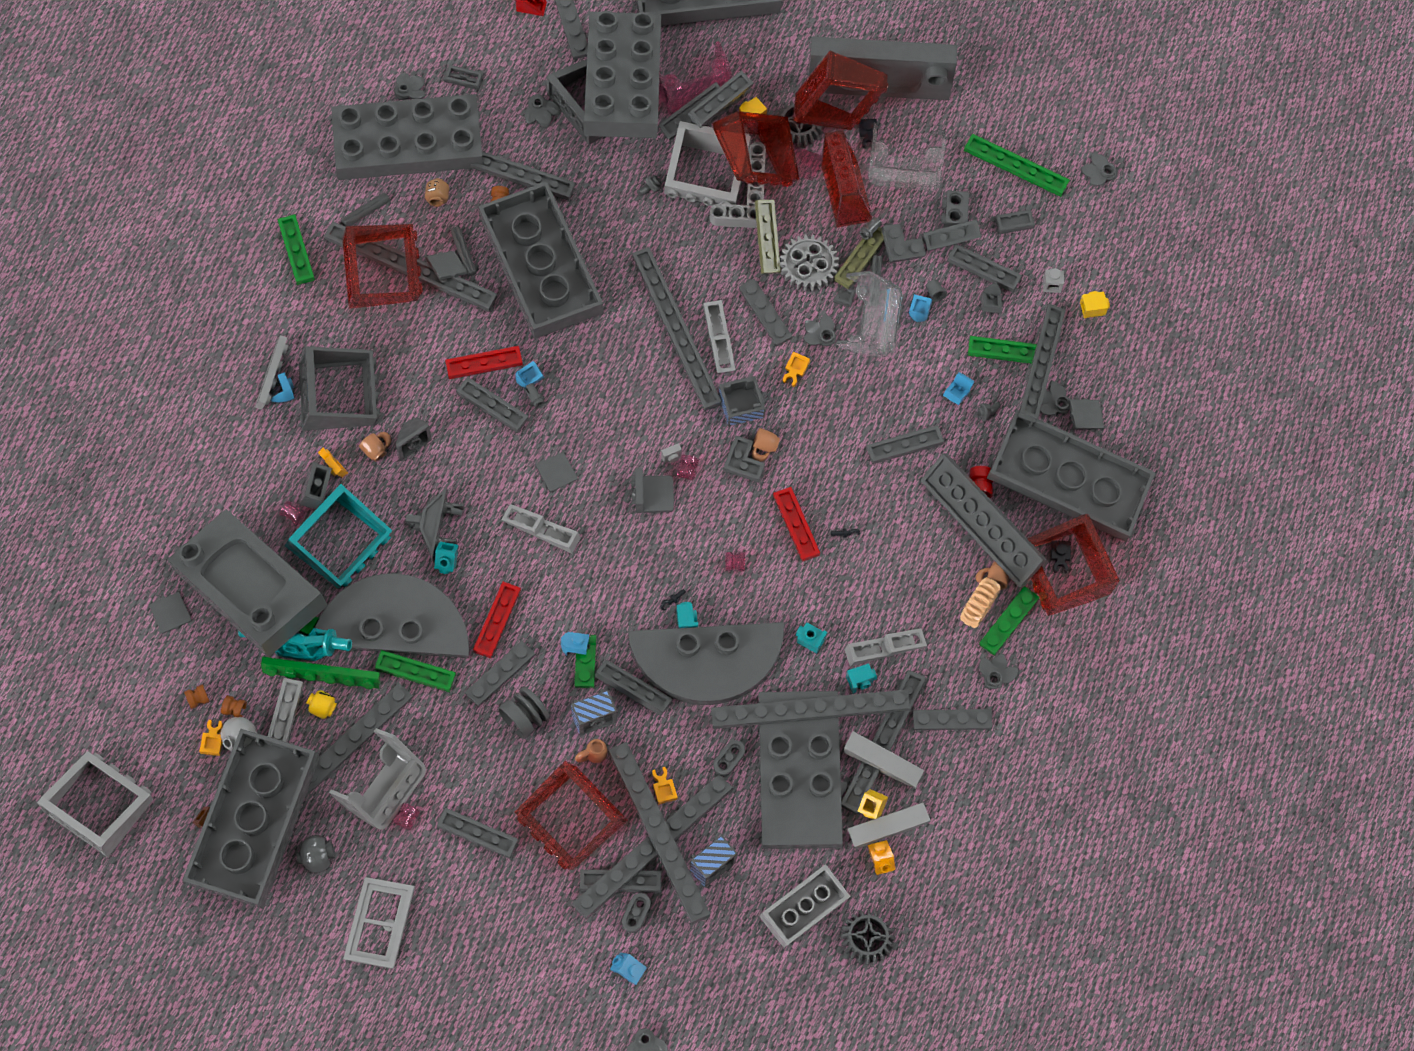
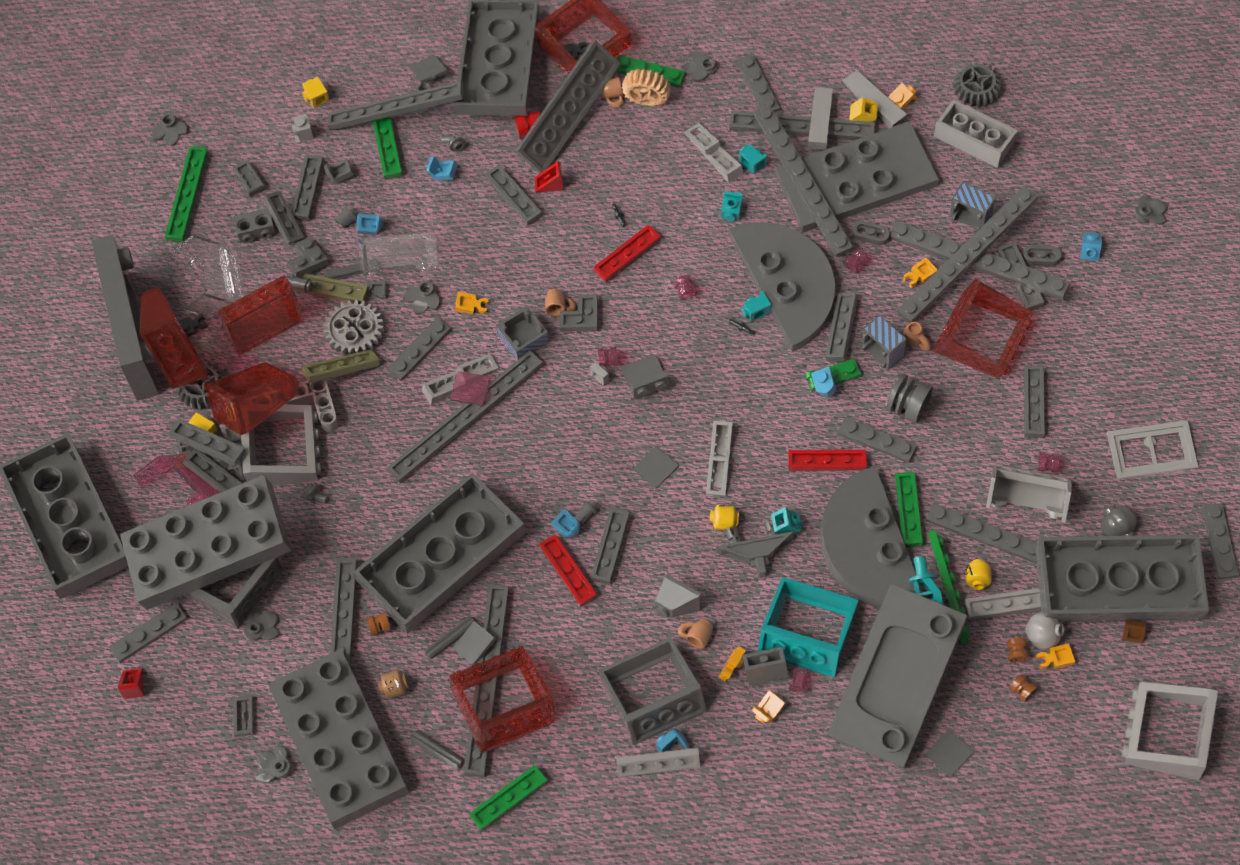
camera: 100 degrees left, 5 degrees down
none -> clear pink piece [451,371,490,406]
none -> red slope [534,161,563,193]
none -> yellow head [710,504,739,531]
none -> bracket [752,691,786,723]
none -> clear pink wheel [843,248,869,274]
none -> dark grey plate [1202,503,1239,580]

